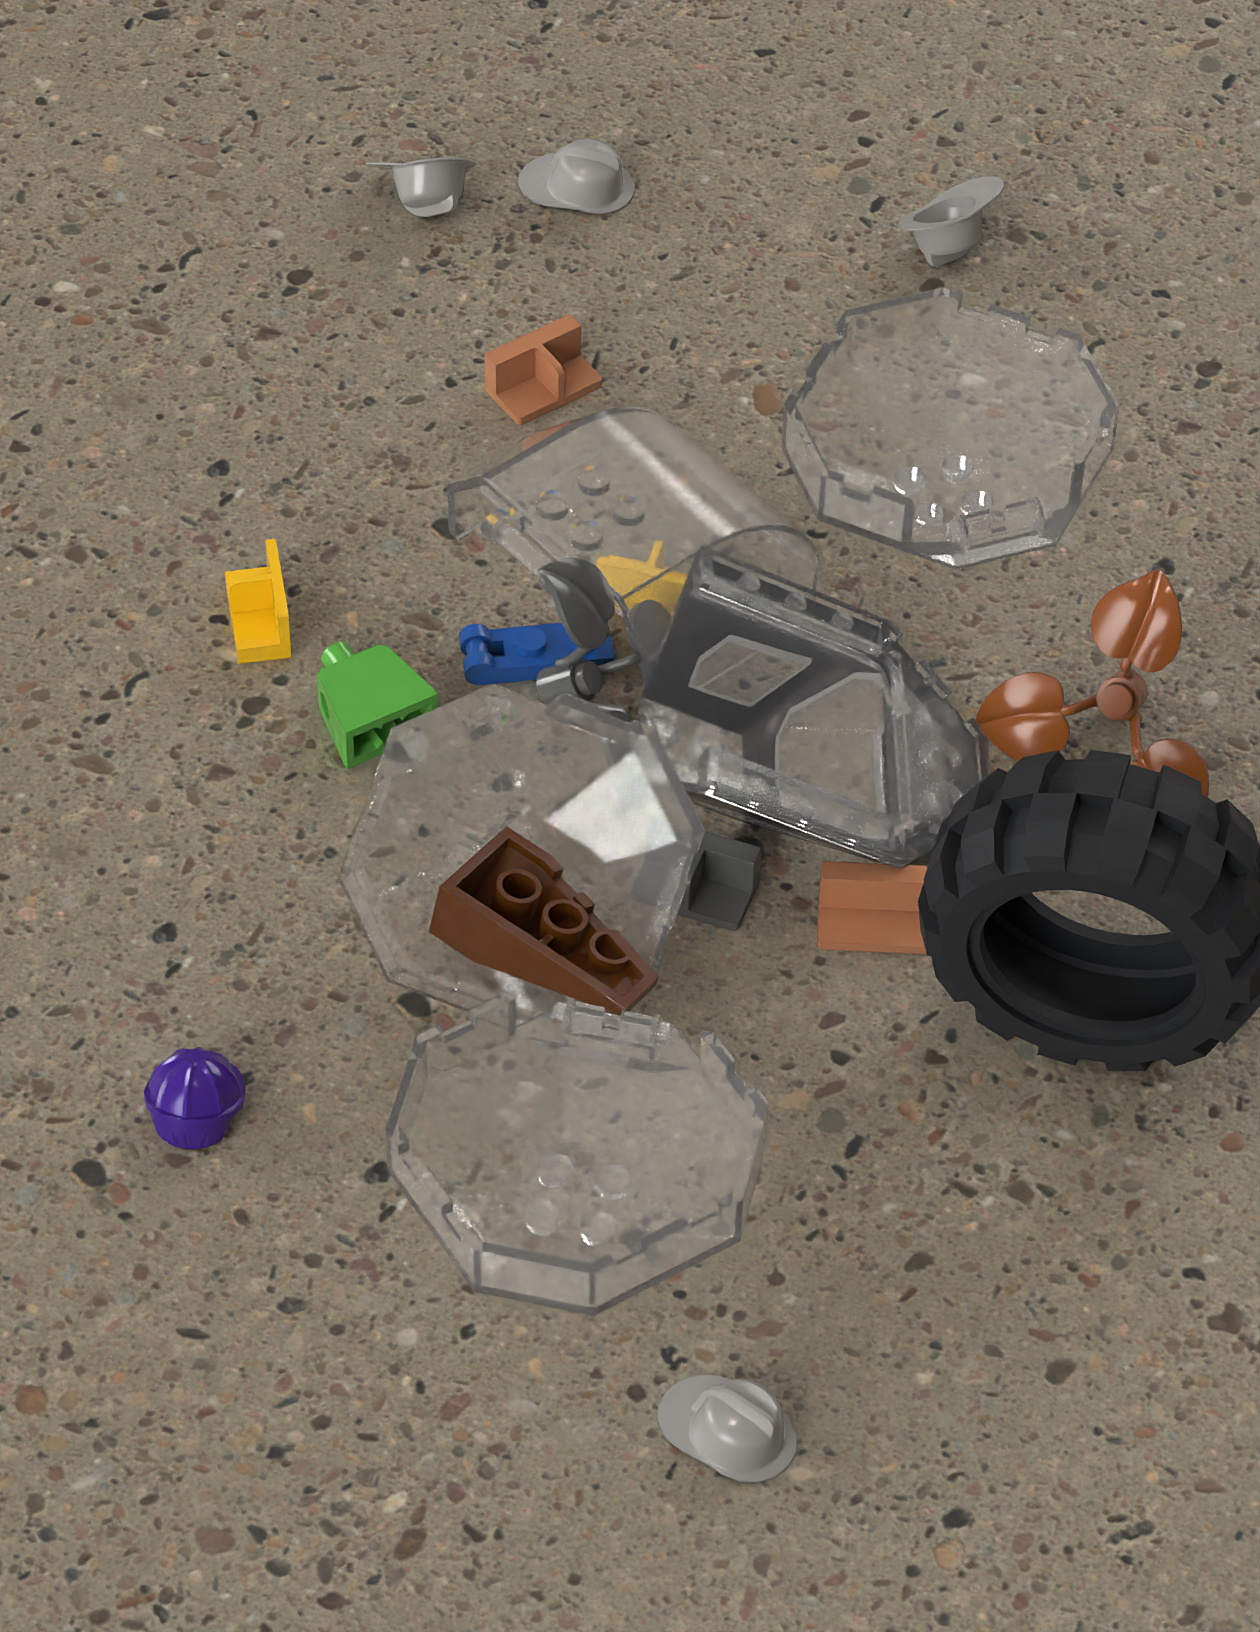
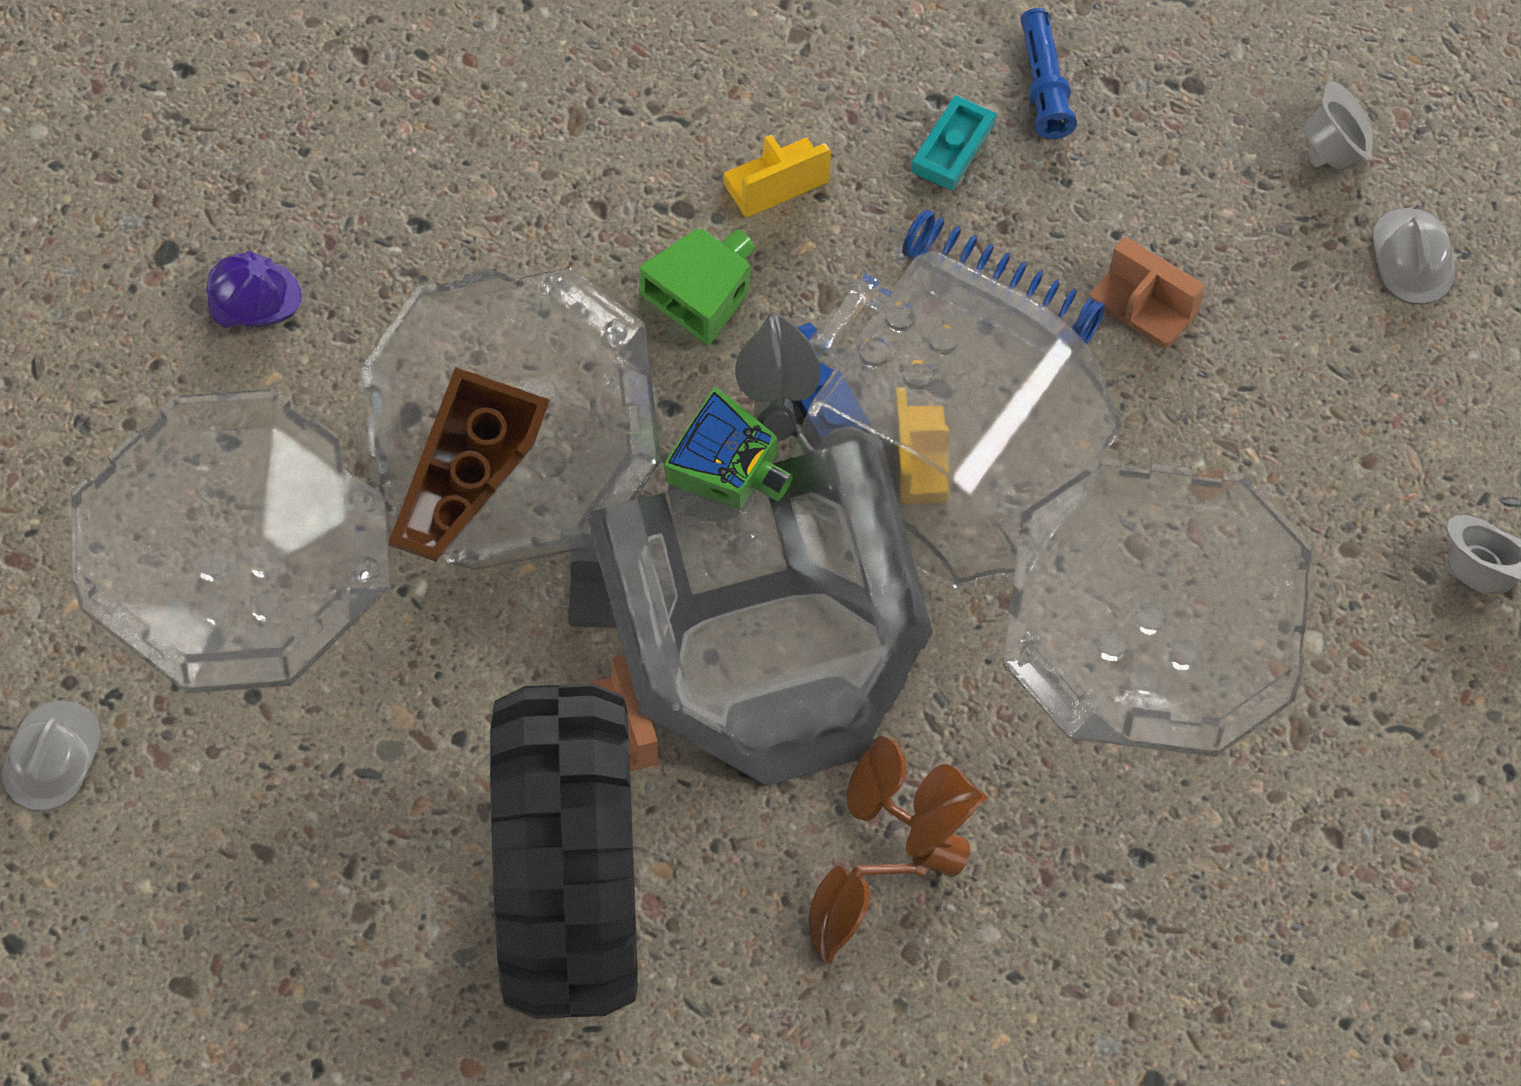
camera: 70 degrees right, 10 degrees up
none -> torso [664,387,793,509]
none -> blue piece [902,209,1105,350]
none -> teal plate [911,95,997,191]
none -> blue pin [1020,8,1077,139]

